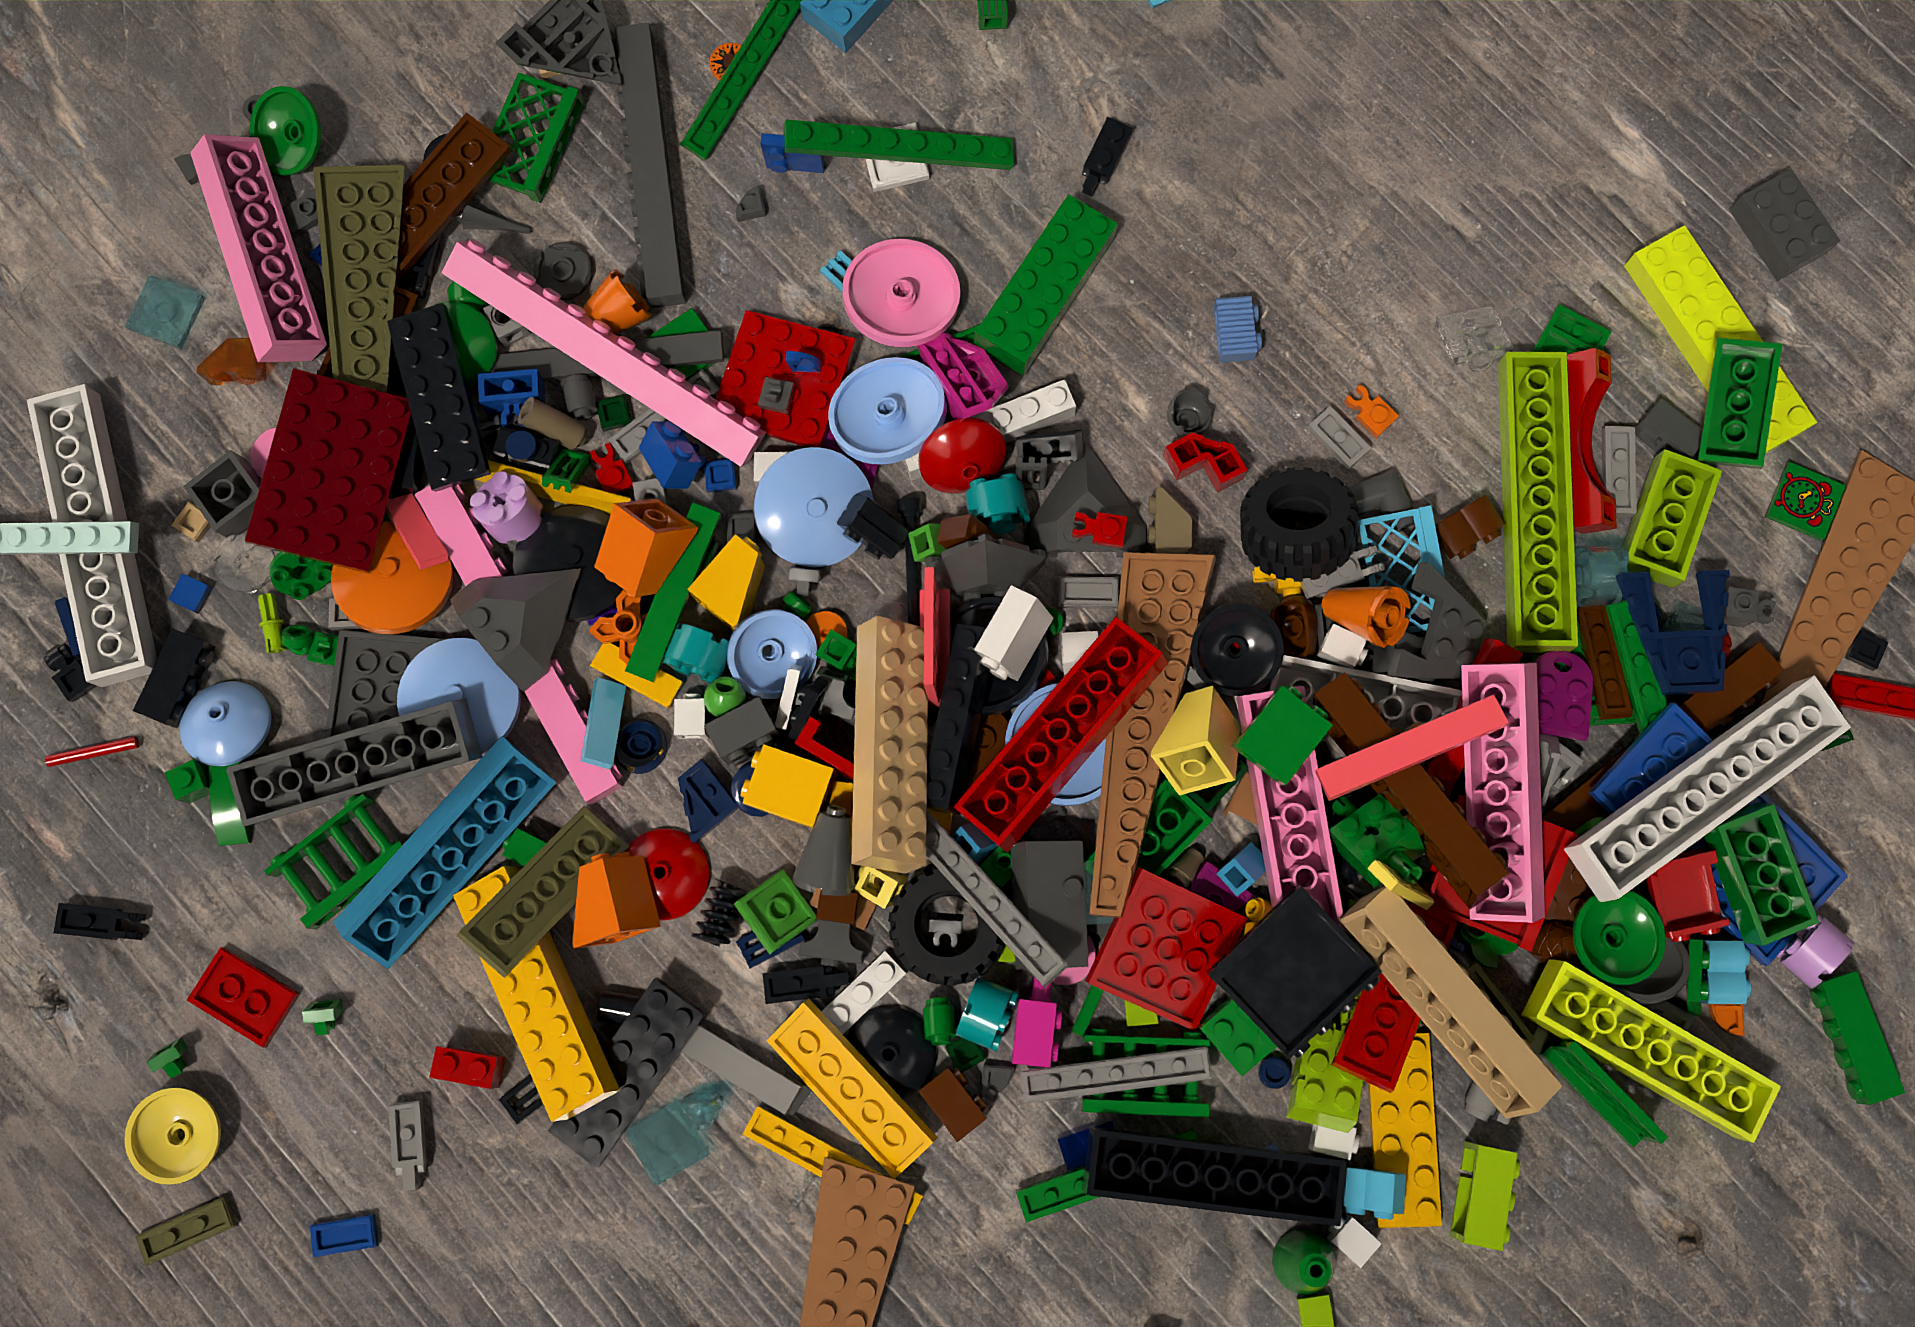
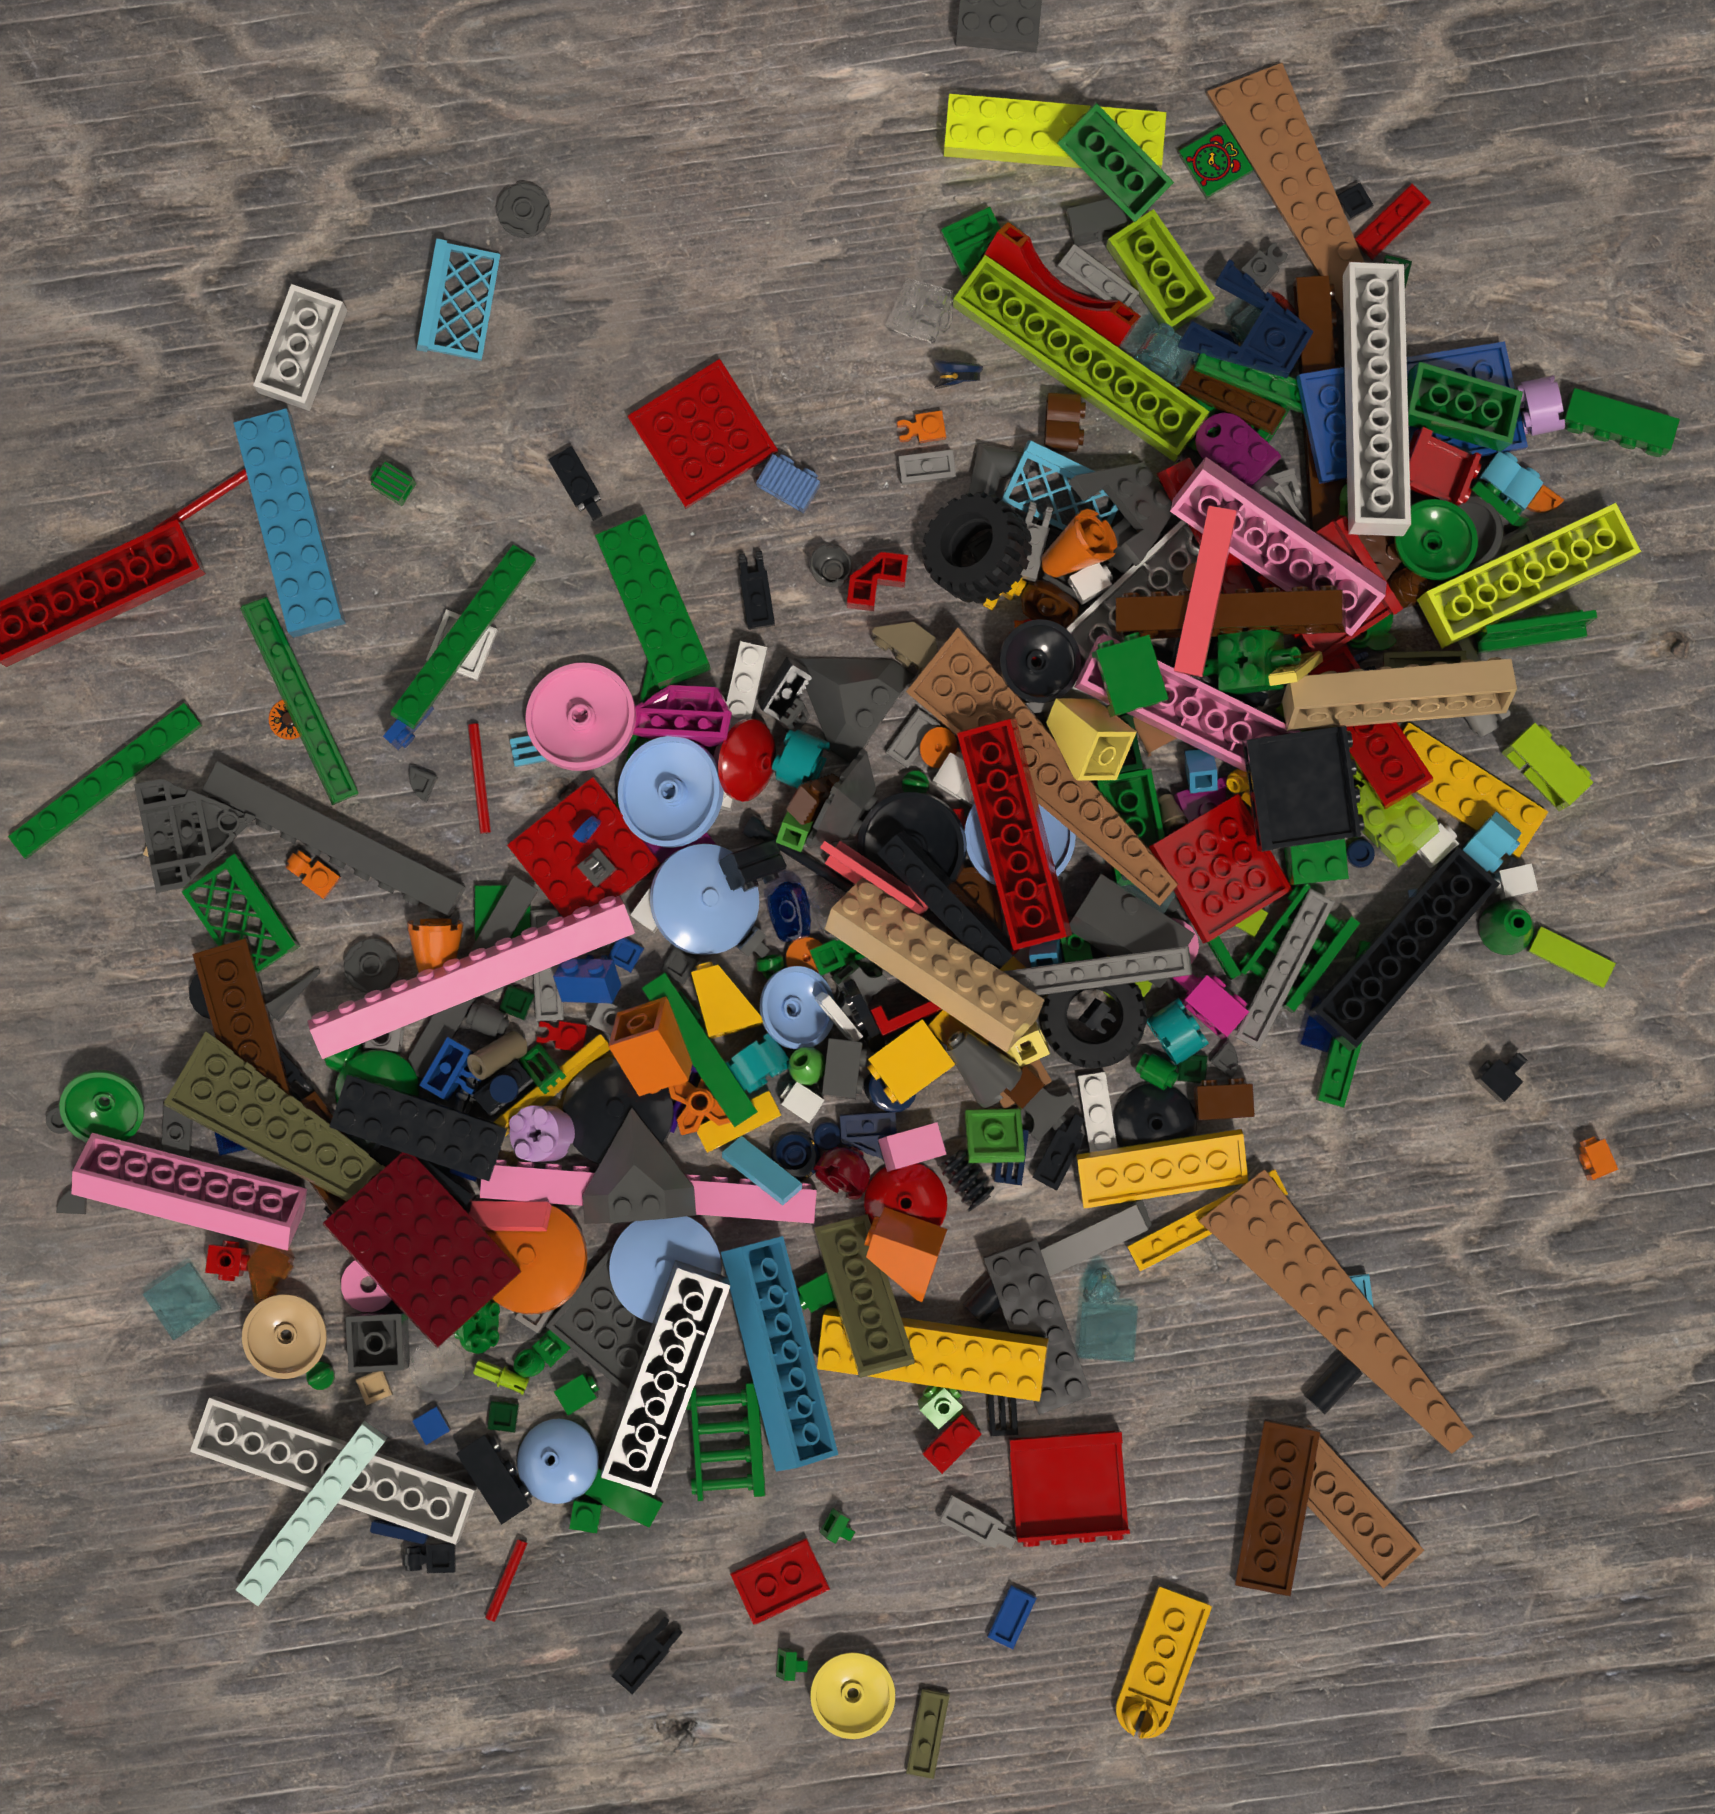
camera: 60 degrees left, 5 degrees up
white brick [974,585,1053,681] -> none
red plate [1072,512,1127,549] -> none
none -> red brick [205,1240,250,1281]
none -> tan dish [242,1294,327,1379]
none -> orange plate [285,850,341,900]
none -> green tile [306,1362,335,1390]
none -> red bar [468,724,491,834]
none -> dark green tile [487,1401,520,1433]
none -> green brick [554,1373,600,1415]
none -> red plate [627,359,778,509]
none -> black hinge [739,551,775,630]
none -> clear blue piece [767,881,812,942]
none -> dark red cylinder [813,1147,870,1200]
none -> dark blue tile [814,1122,841,1150]
none -> bright pink panel [878,1123,947,1172]
none -> brick [917,1385,963,1429]
none -> orange piece [920,727,957,768]
none -> piece [934,359,983,389]
none -> red panel [1009,1430,1130,1547]

